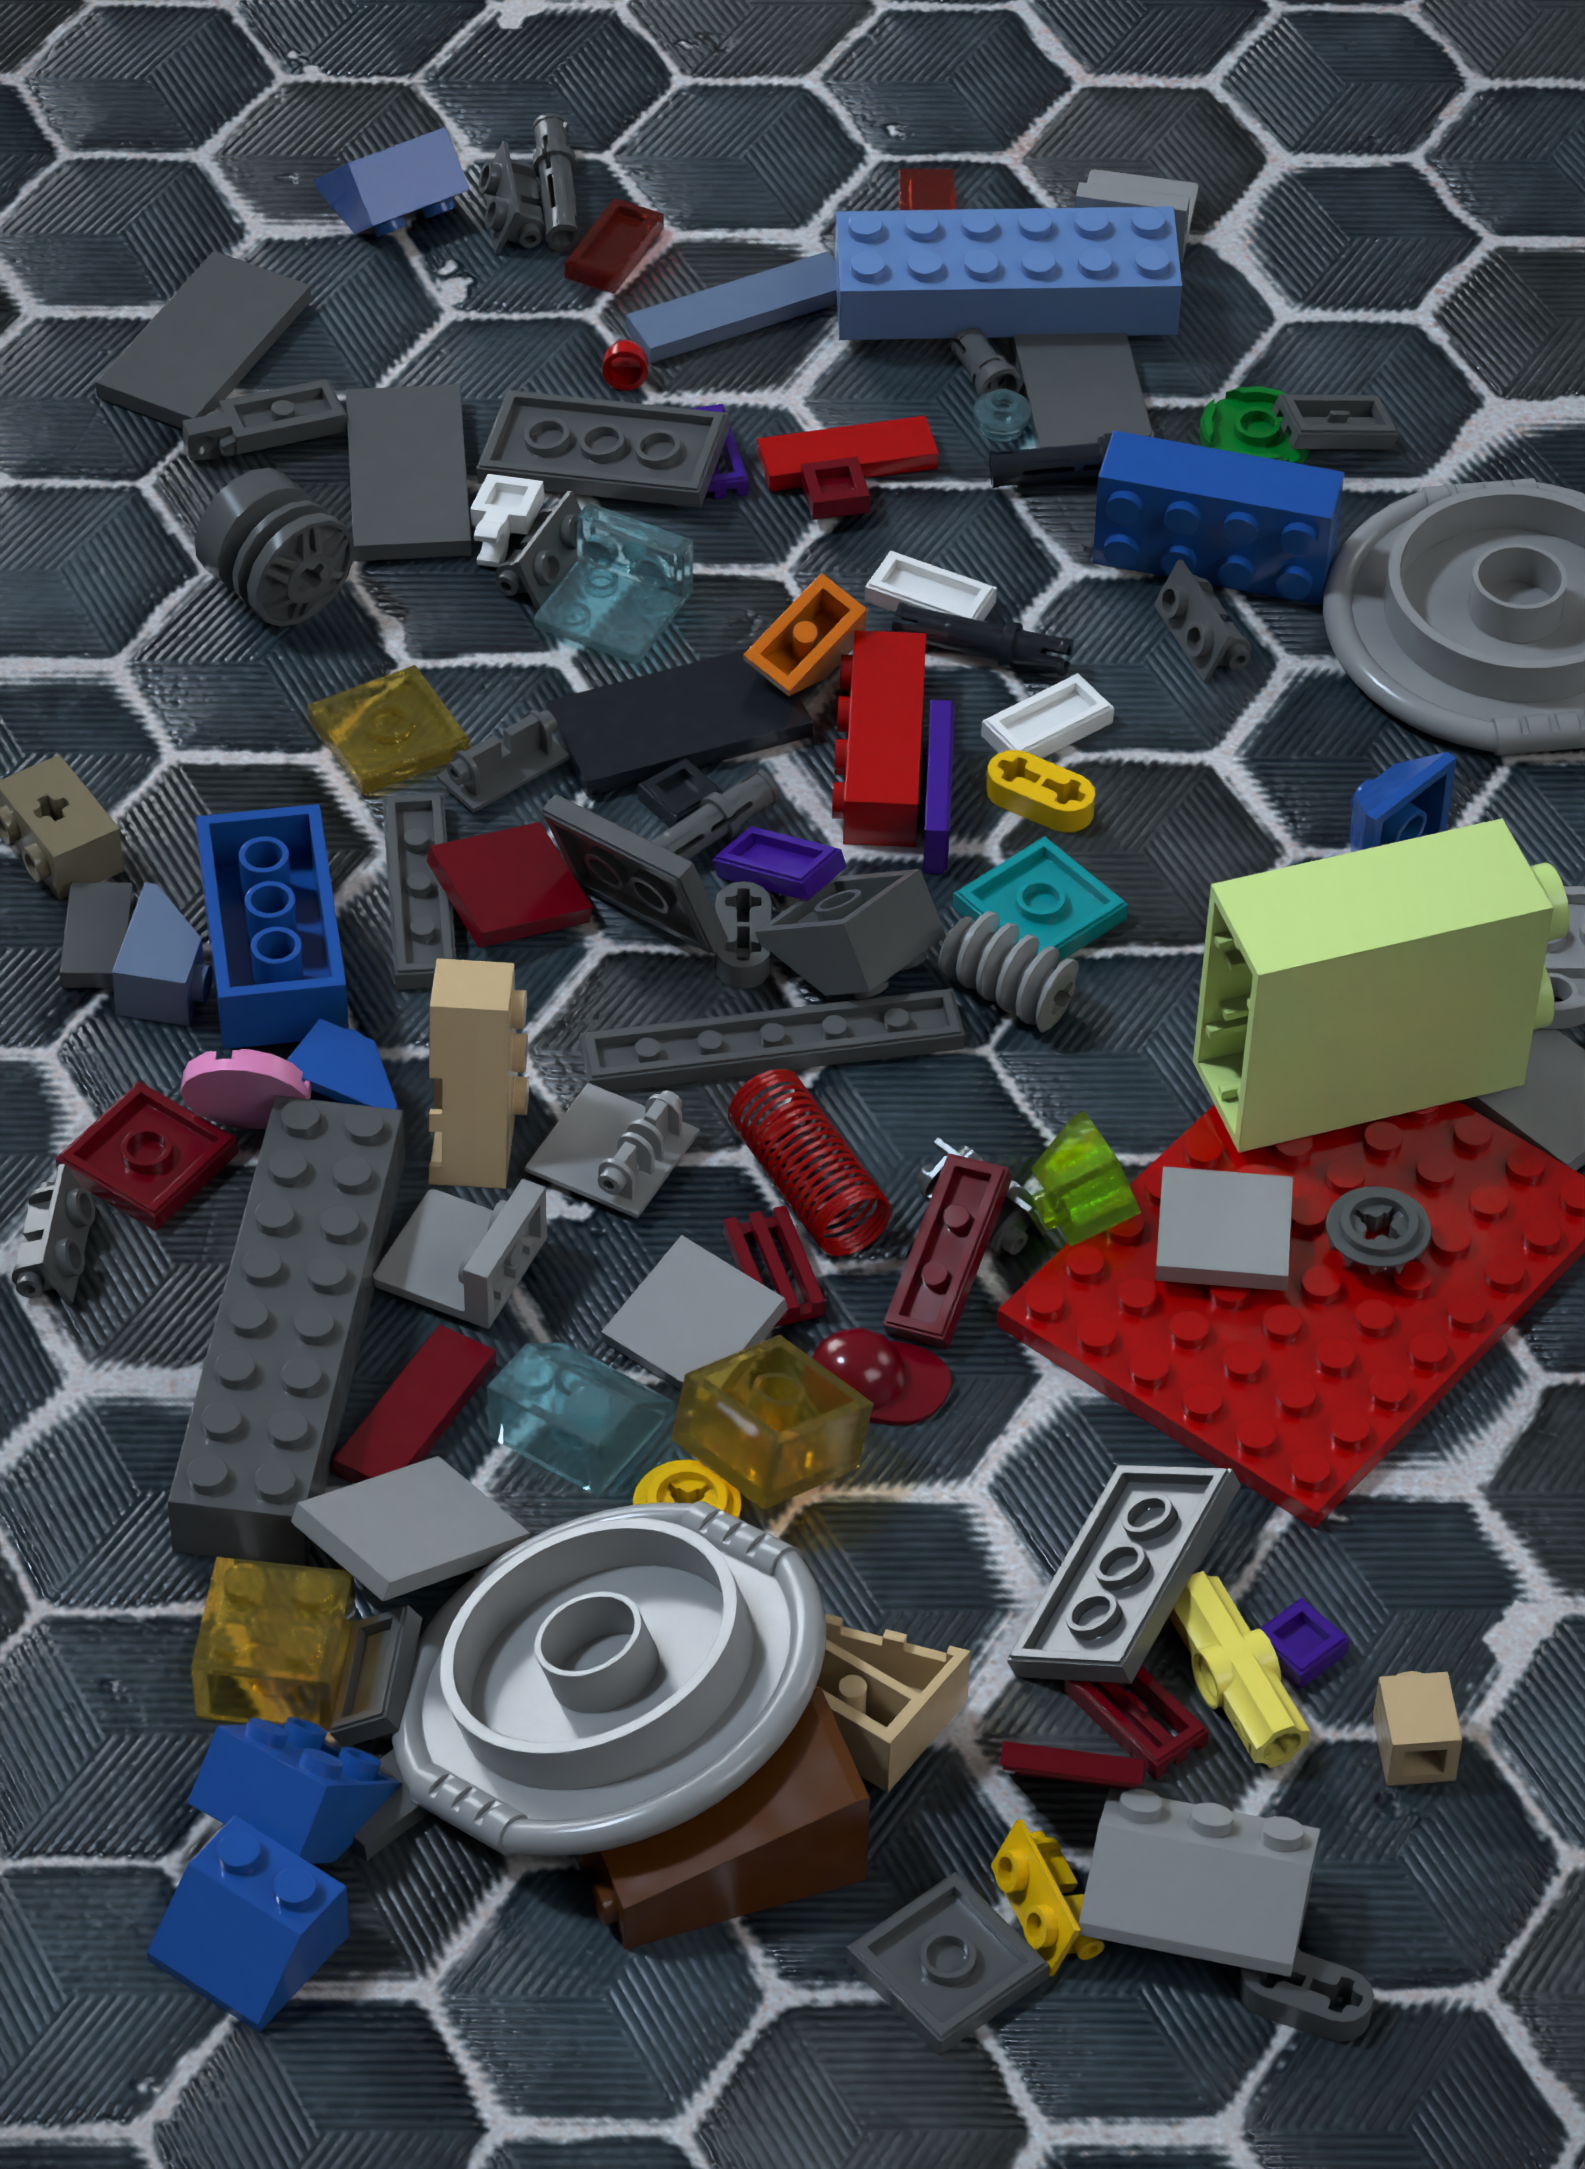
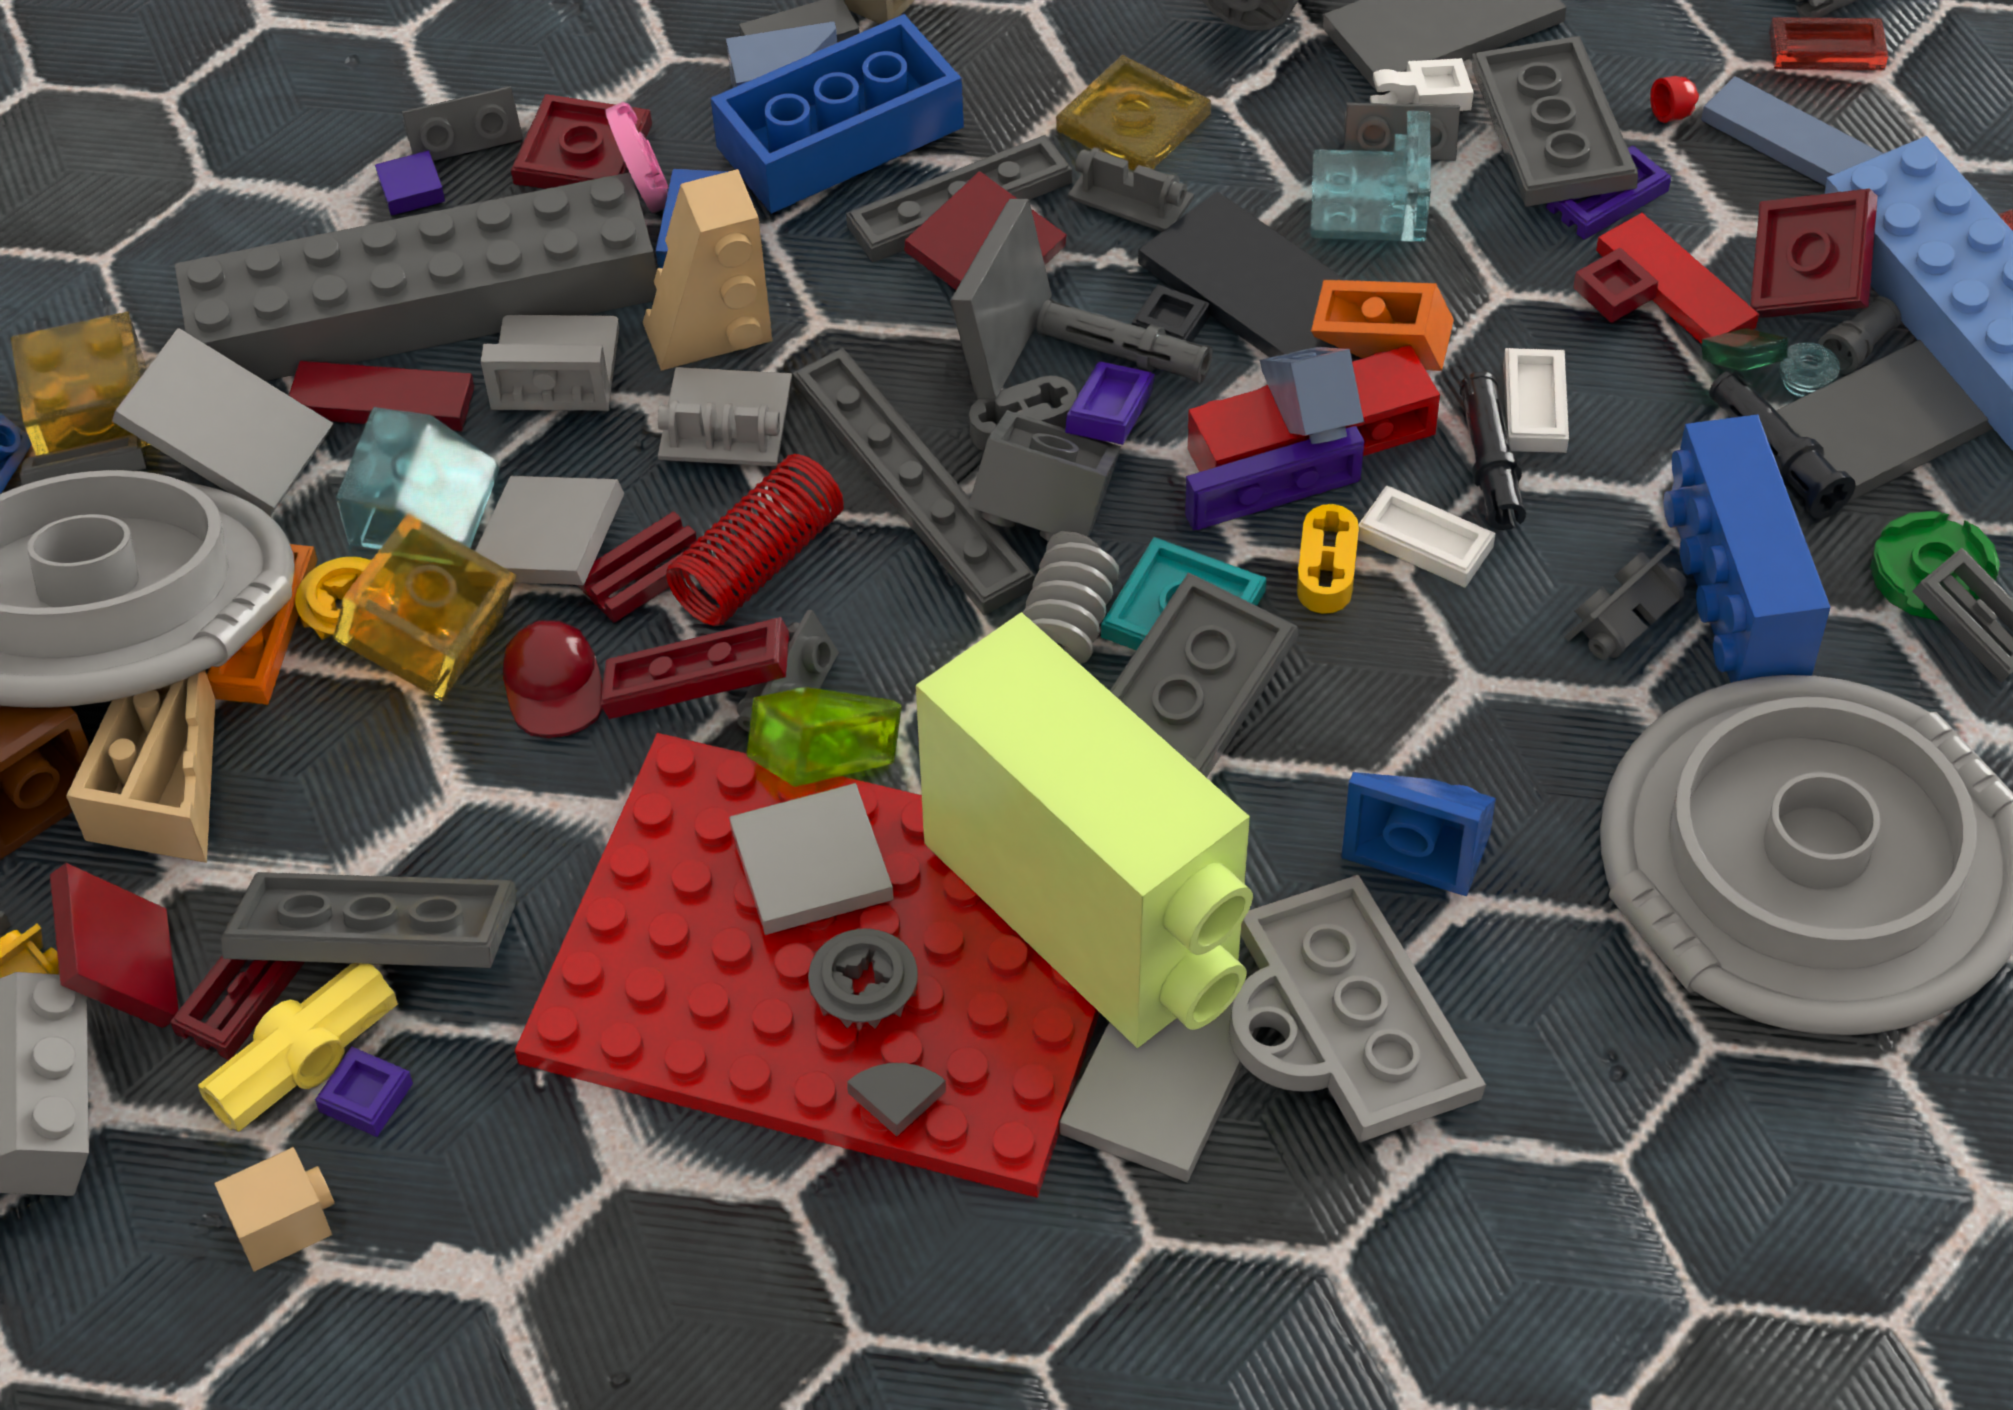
camera: 70 degrees right, 5 degrees up
none -> dark purple tile [375,151,445,216]
none -> dark grey tile [847,1063,946,1136]
none -> dark grey tile [1110,572,1298,778]
none -> sand blue slope [1260,347,1364,444]
none -> clear green tile [1702,328,1788,371]
none -> dark red tile [1750,188,1878,318]

